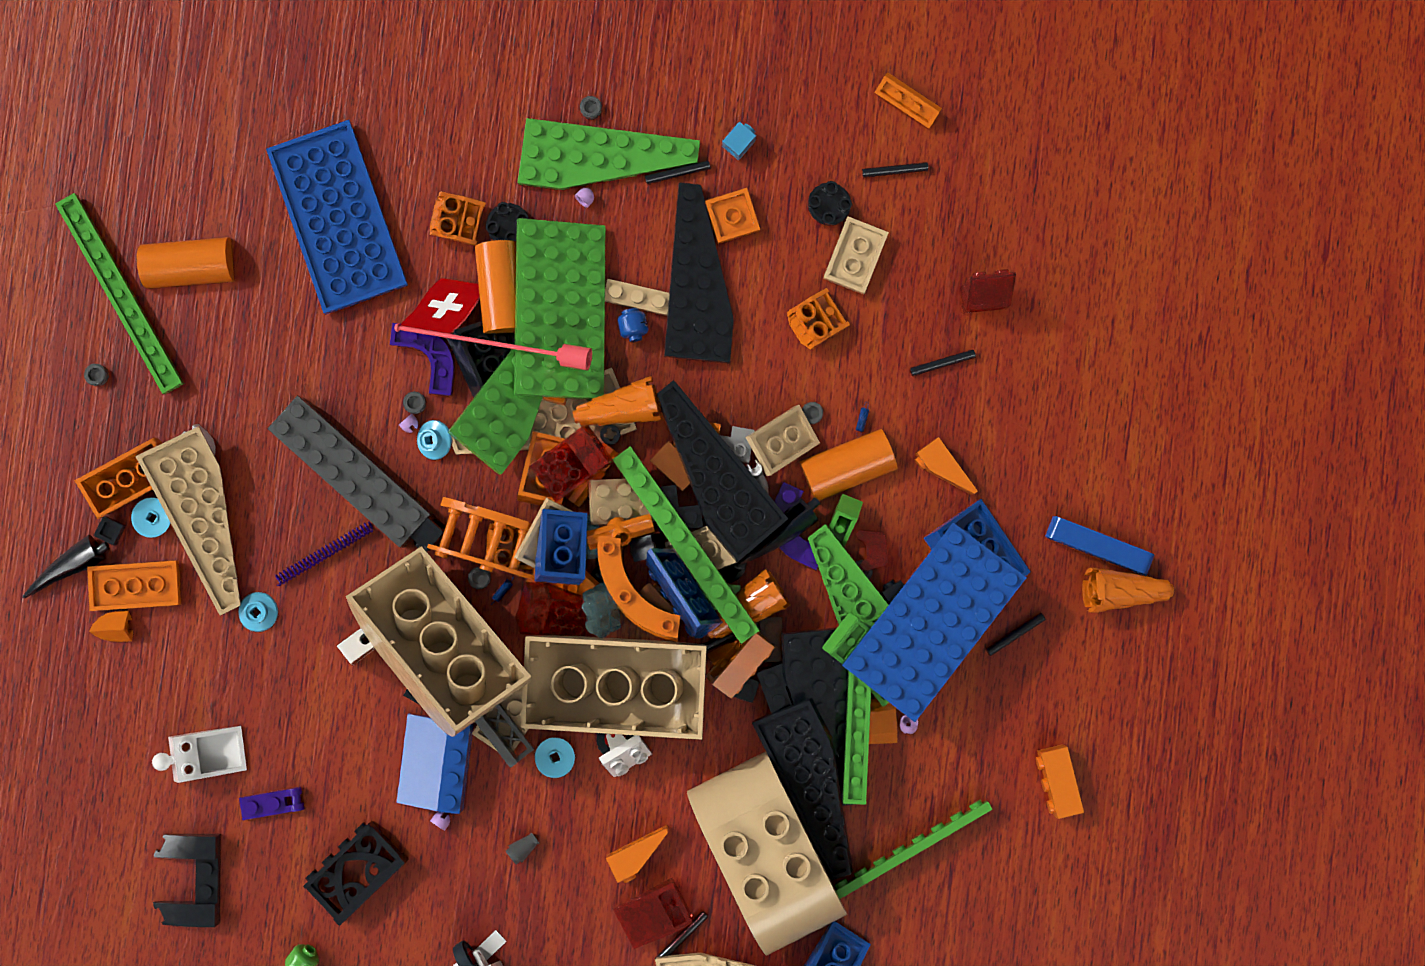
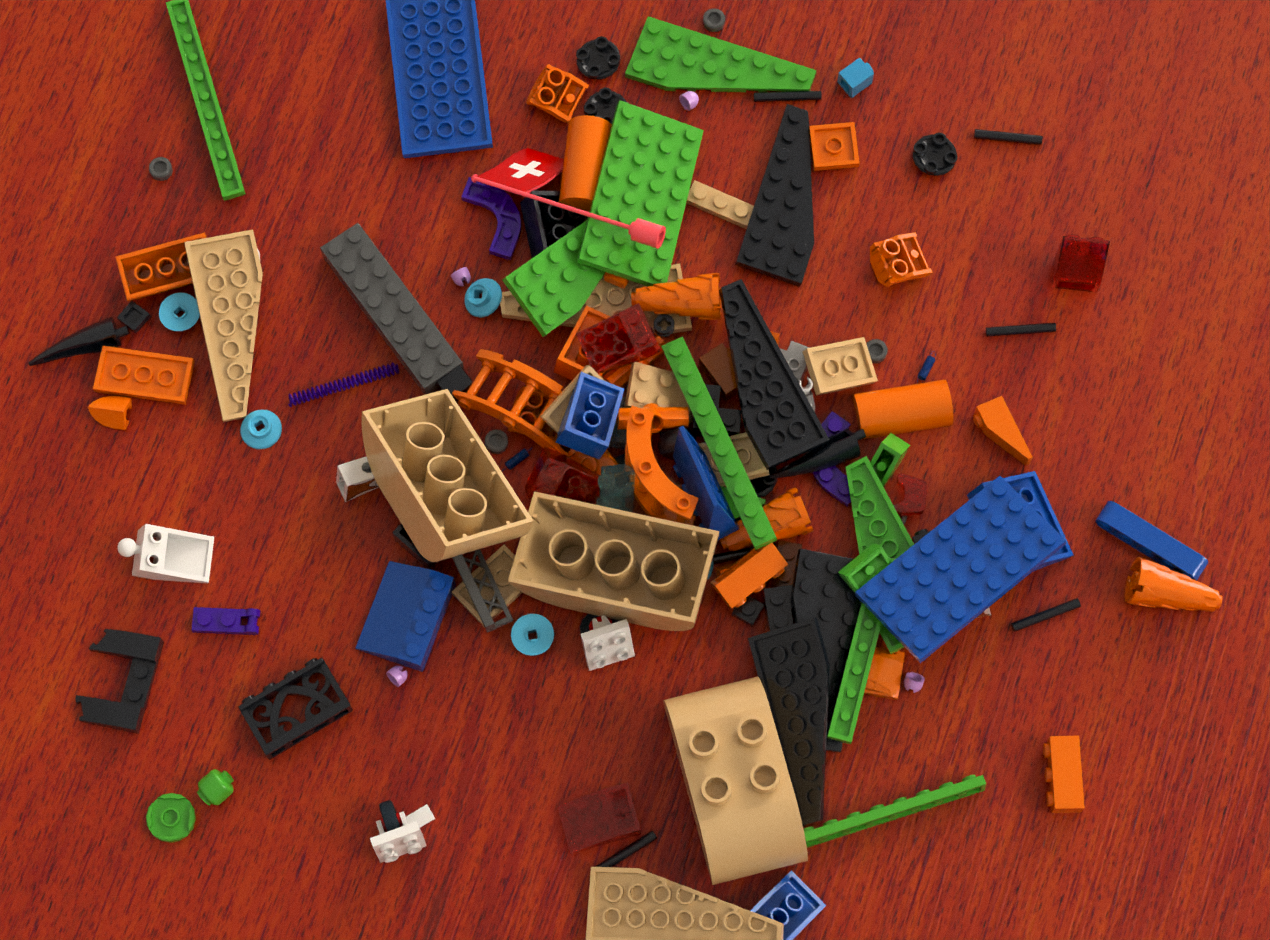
camera: 15 degrees right, 15 degrees down
orange brick [137,237,234,289] -> none
dark grey tile [403,392,426,414] -> none
dark grey cone [506,833,539,865] -> none
orange slope [606,825,669,883] -> none
blue head [618,308,648,342] -> none
tan plate [823,217,889,295] -> none
orange plate [875,72,942,128] -> none
none -> black dish [576,36,621,79]

